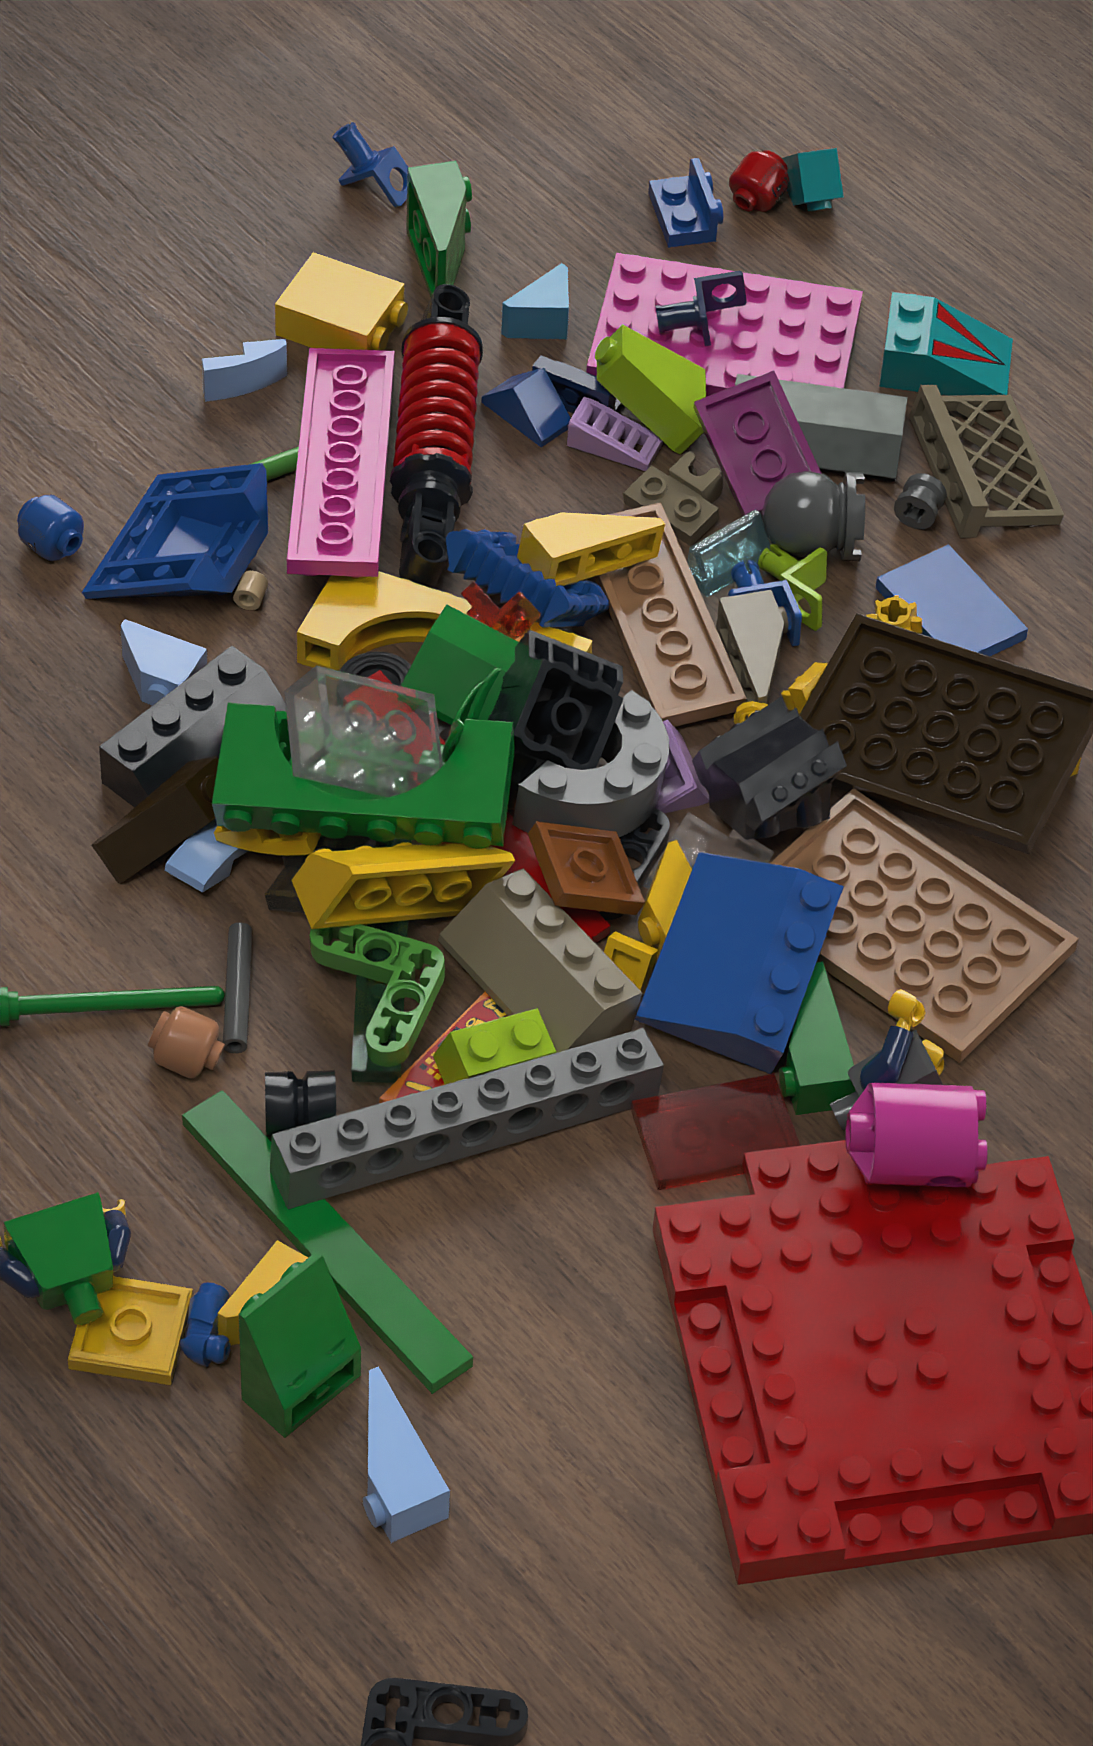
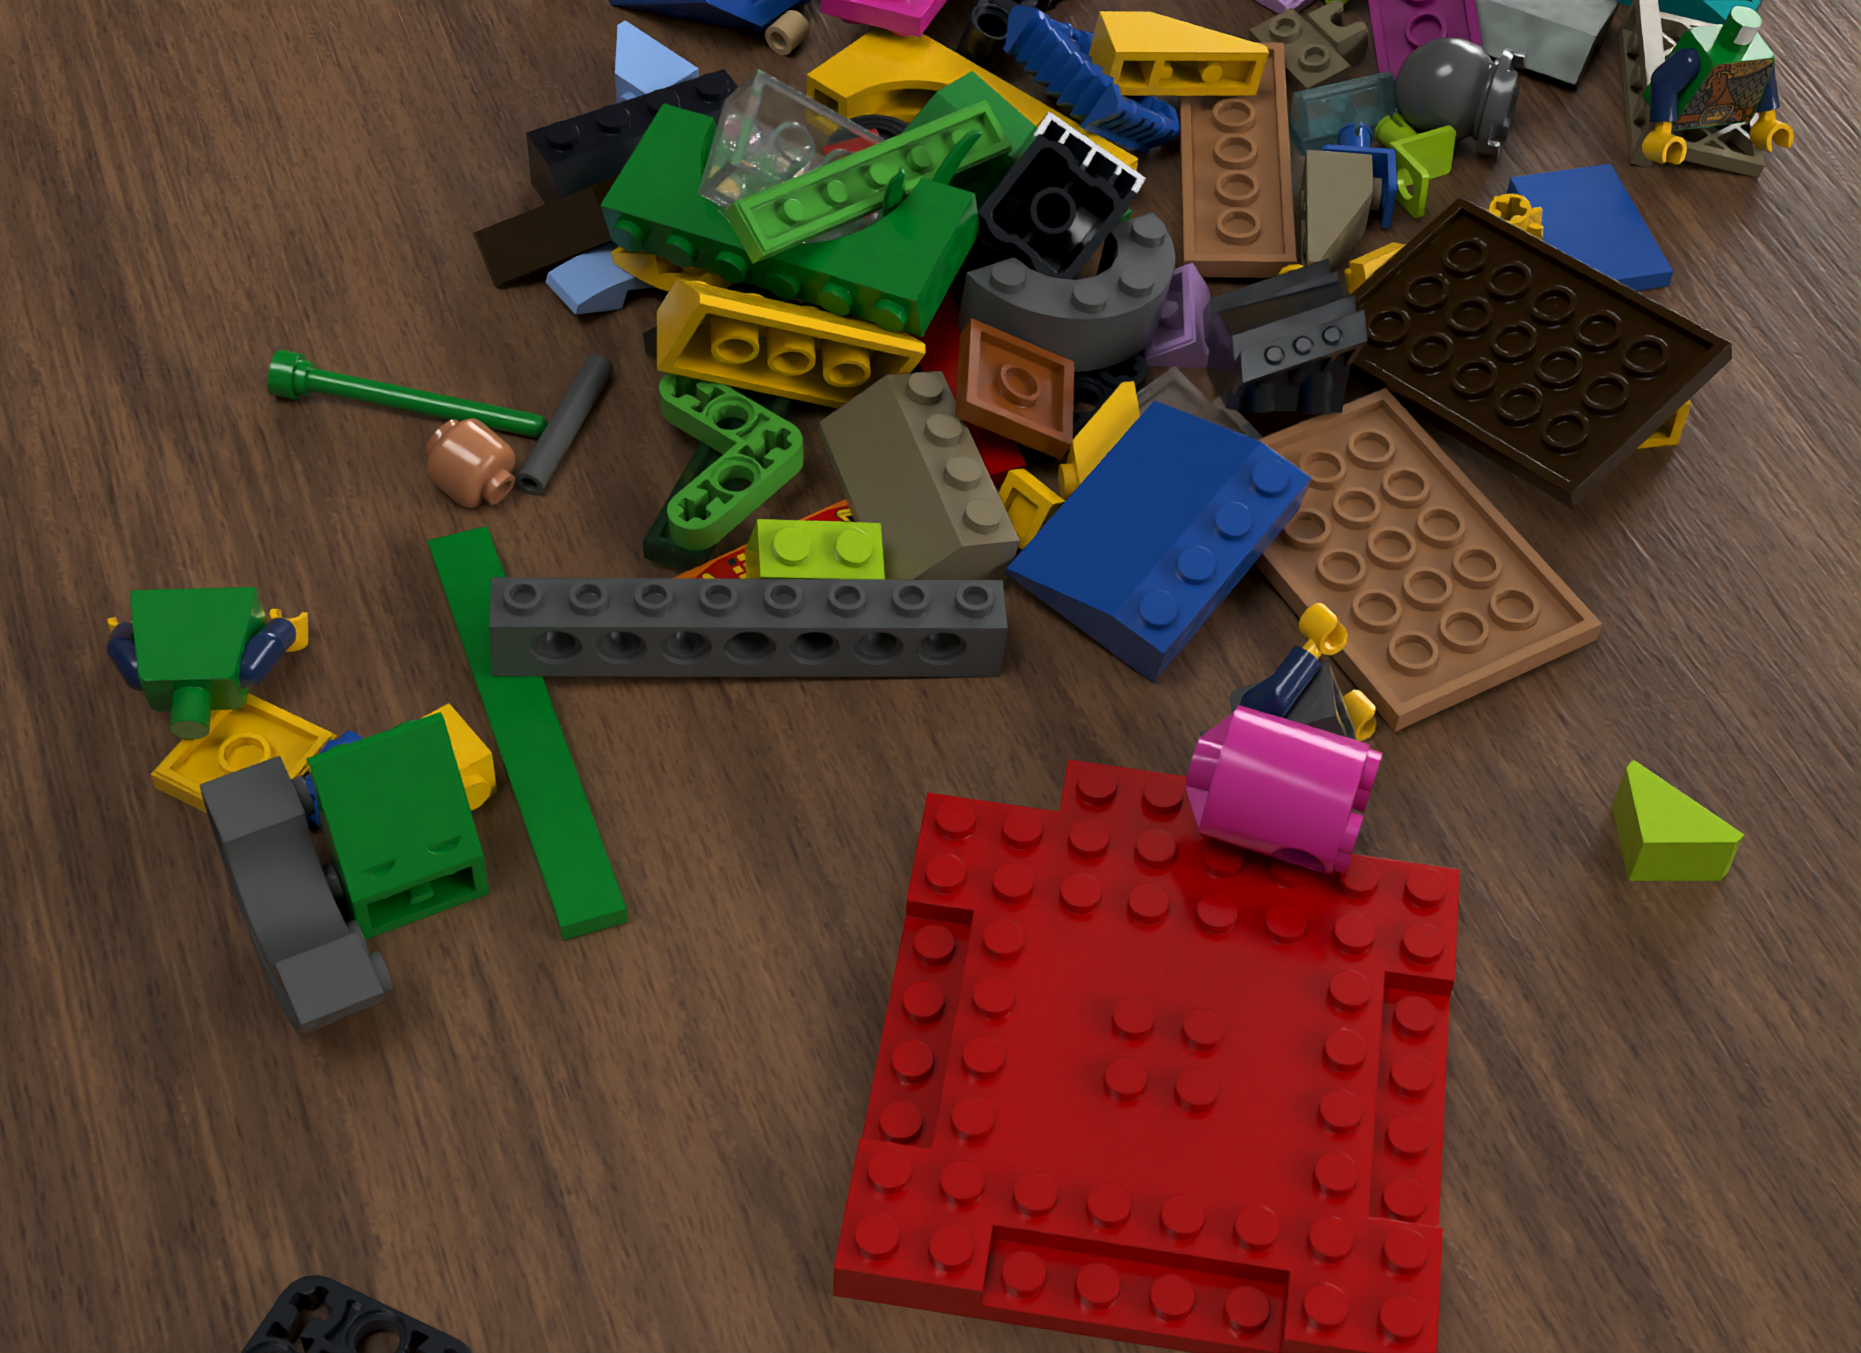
camera: 20 degrees right, 0 degrees up
black wheel [265,1070,336,1137] -> none
light blue slope [363,1366,450,1543] -> none
clear red bracket [460,581,541,640] -> none
clear red tile [631,1073,801,1190] -> none
green slope [779,962,856,1115] -> none
dark grey wheel [894,473,947,529] -> none
none -> dark grey brick [200,756,393,1036]
none -> bright green tile [724,100,1013,264]
none -> torso [1642,6,1794,165]

